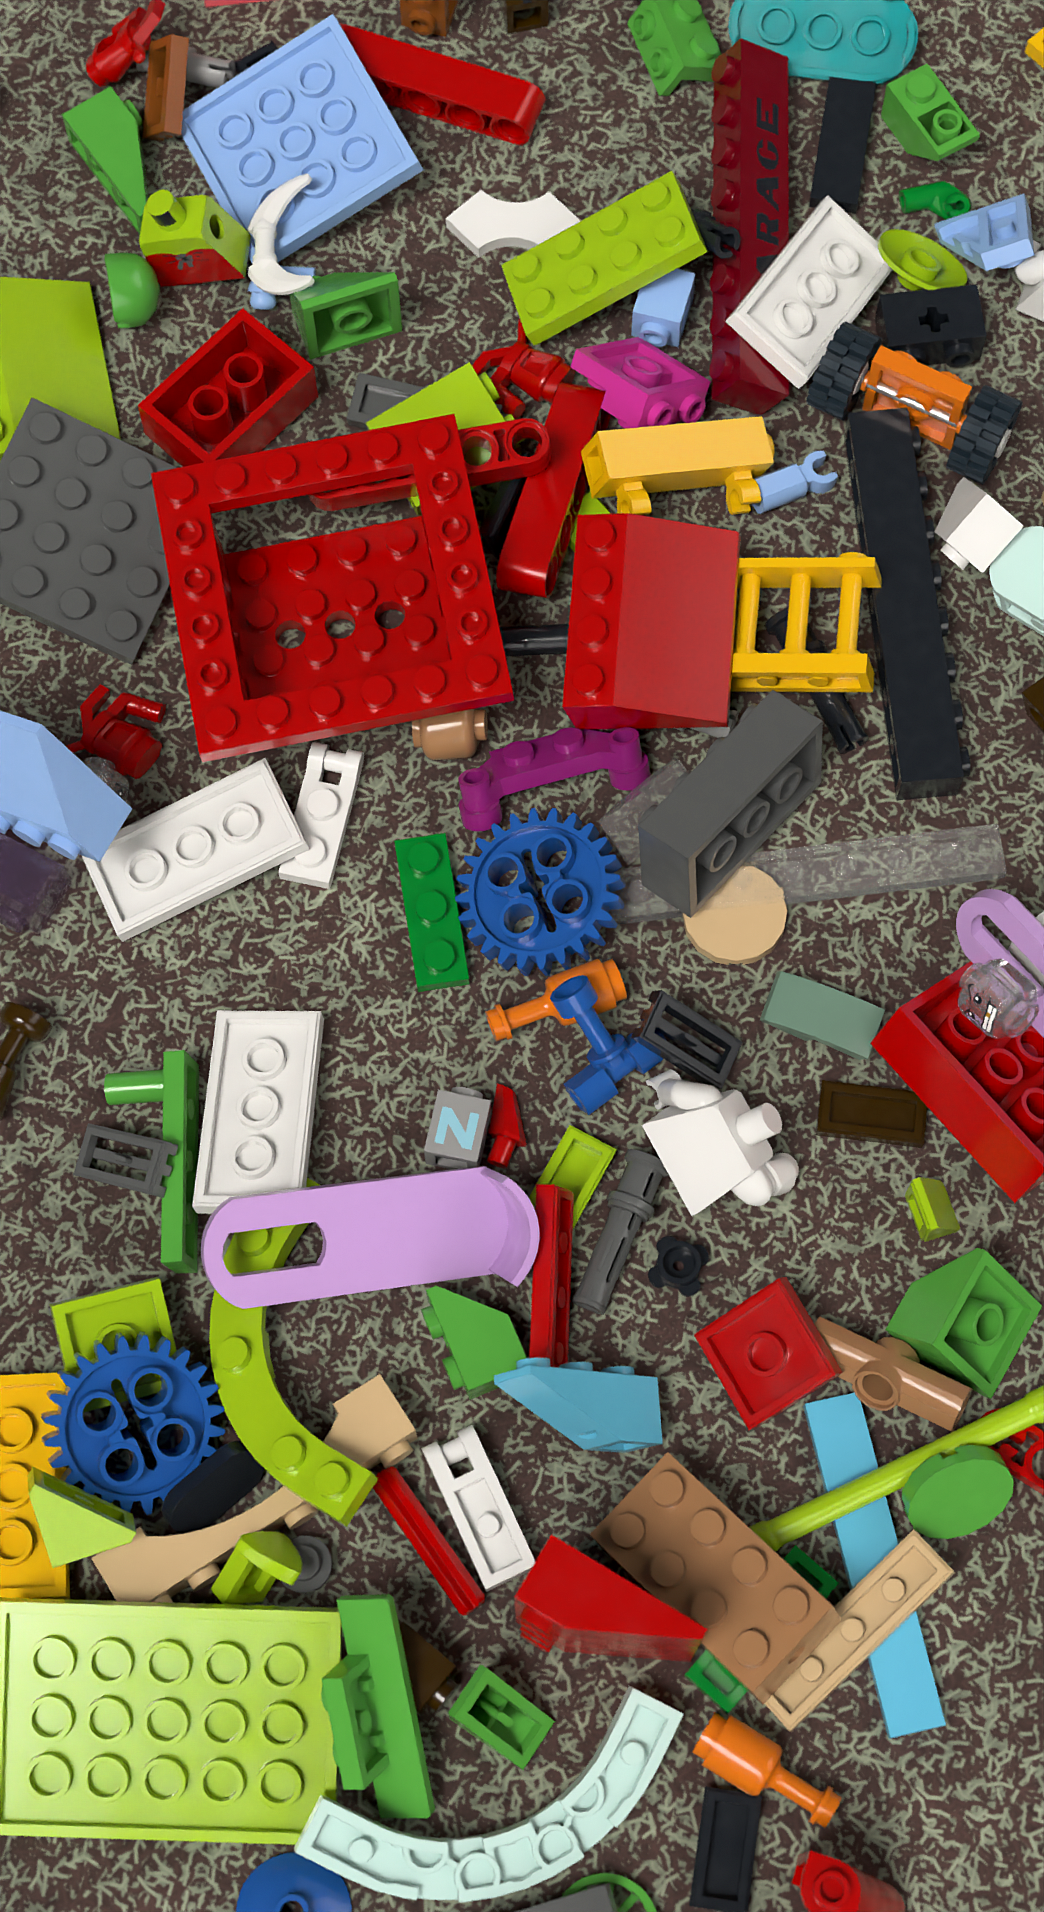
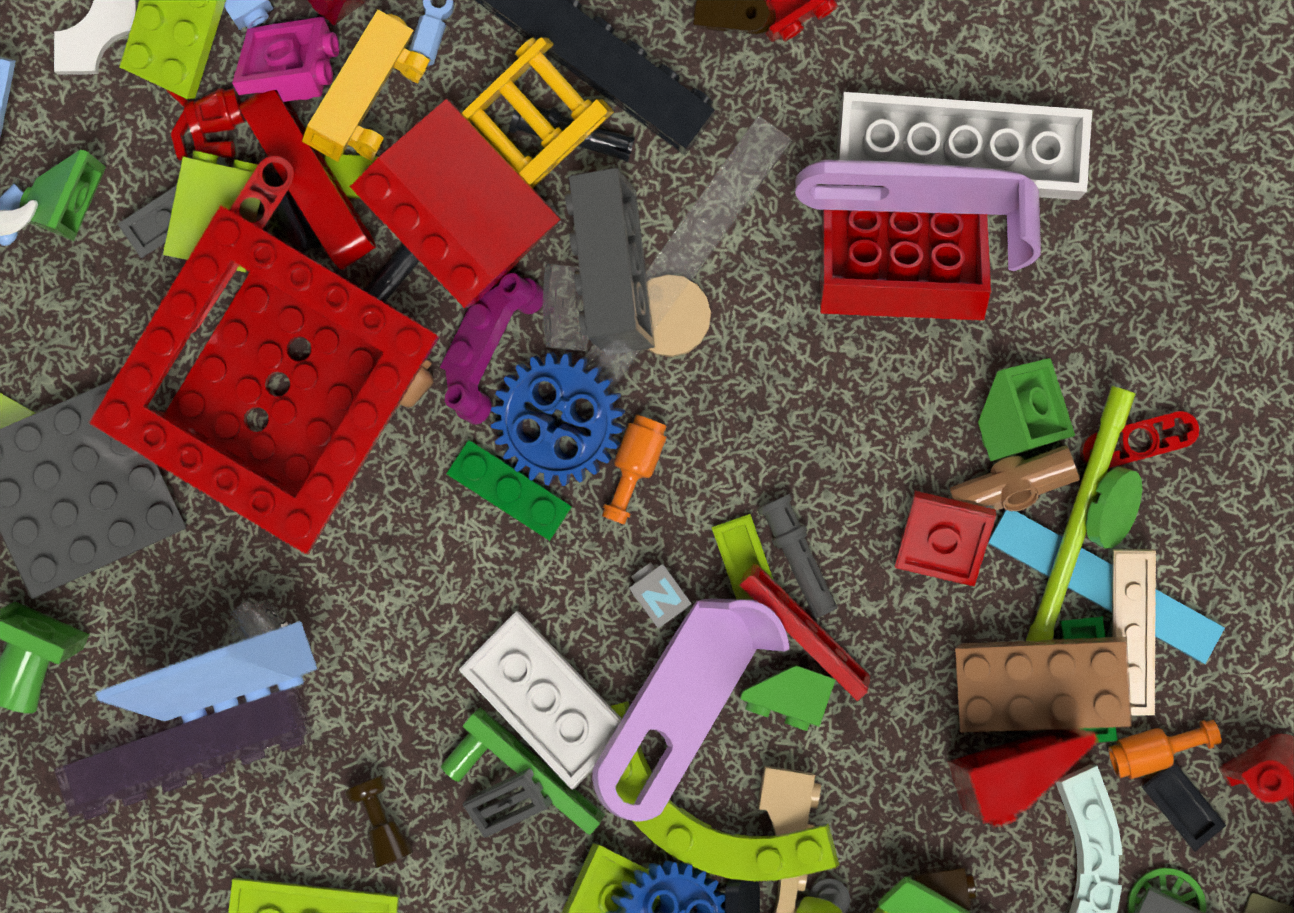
camera: 50 degrees left, 15 degrees up
red piece [66,684,166,779] -> none
white tile [82,758,309,942] -> none
red brick [137,308,318,467] -> none
white plate [278,742,364,889] -> none
red axle [373,1466,485,1616] -> none
white plate [421,1425,535,1592] -> none
bright green slope [448,1664,555,1770] -> none
red bar [487,1083,526,1169] -> none
medium azure slope [494,1358,663,1453] -> none
blue bar [550,975,667,1115] -> none
black tile [631,990,743,1089] -> none
white torso [642,1069,799,1216] -> none
black plate [648,1236,709,1297] -> none
sand green slope [760,971,885,1060] -> none
dark brown tile [815,1080,927,1148] -> none
lime slope [905,1177,960,1242] -> none
clear head [958,958,1039,1039] -> none

